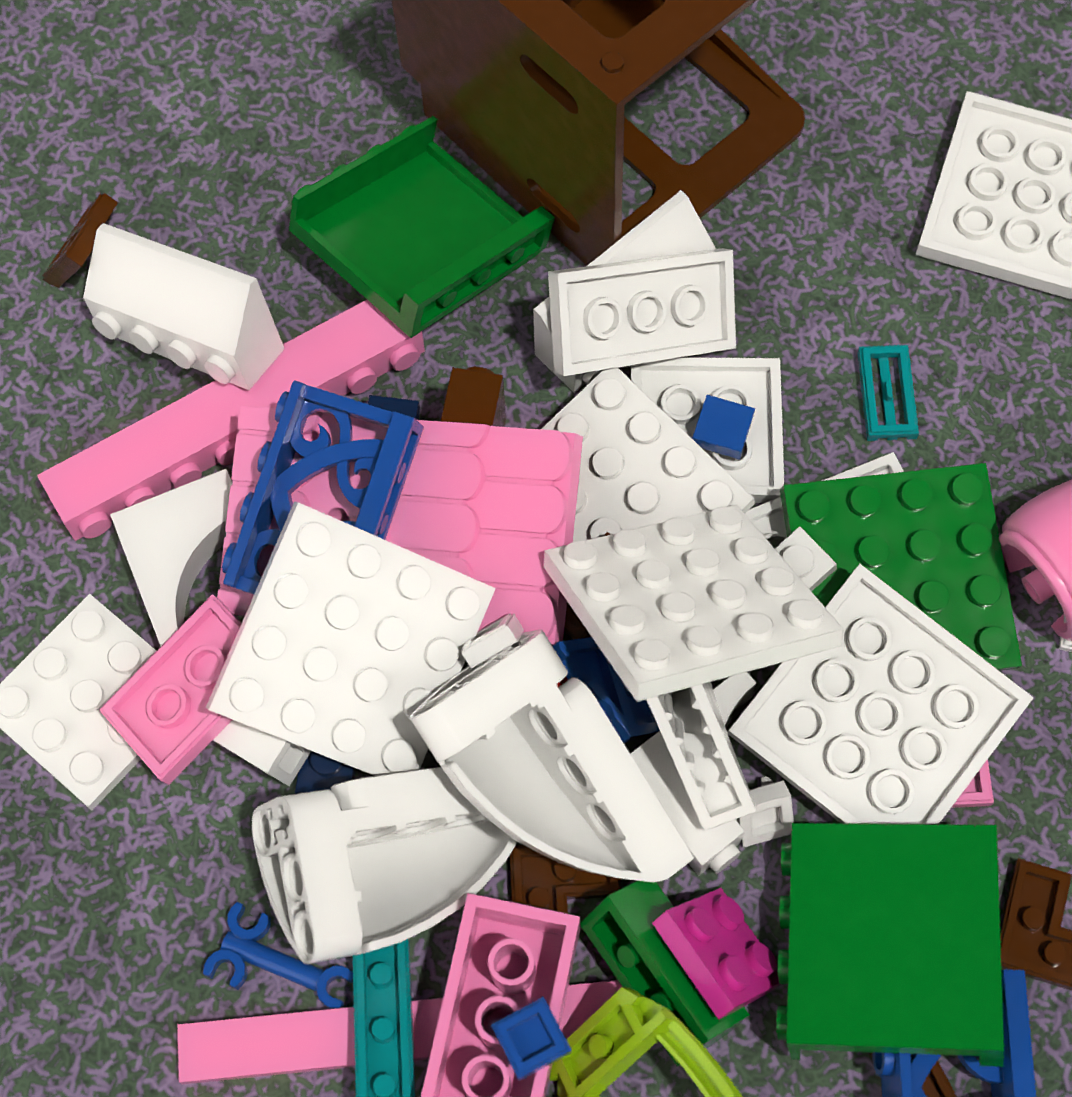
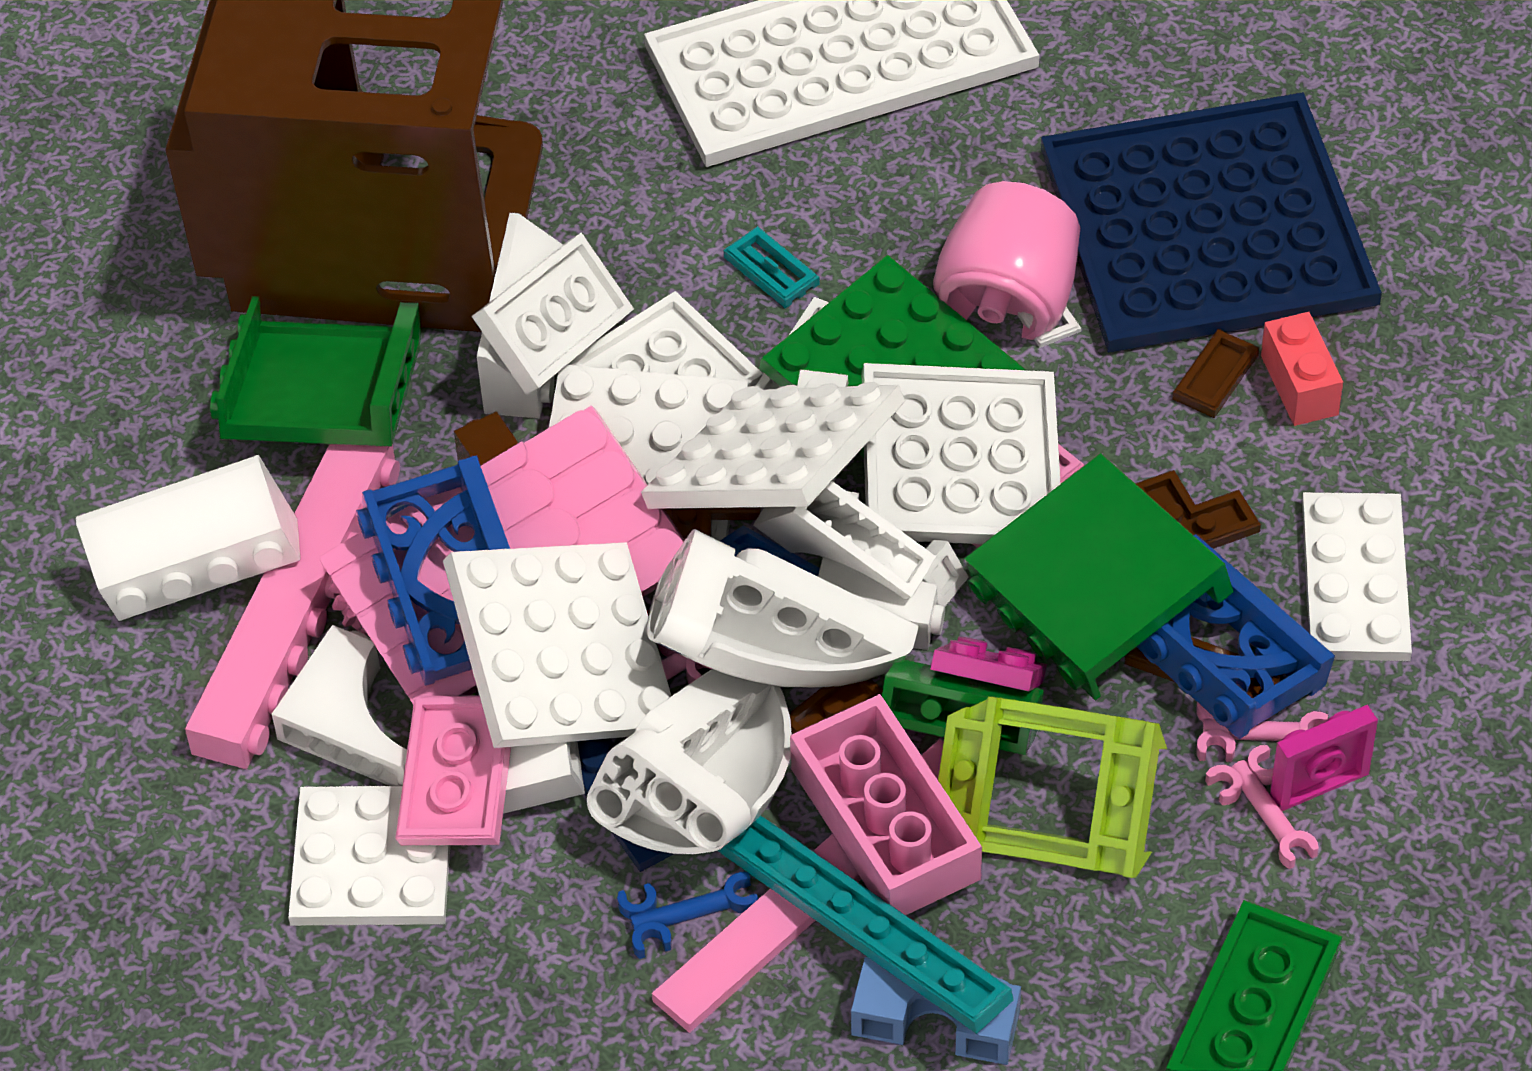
camera: 40 degrees left, 15 degrees down
reddish brown tile [43,193,119,288] -> none
white tile [461,613,524,668] -> none
blue tile [491,996,572,1081] -> none
blue tile [692,395,755,460] -> none

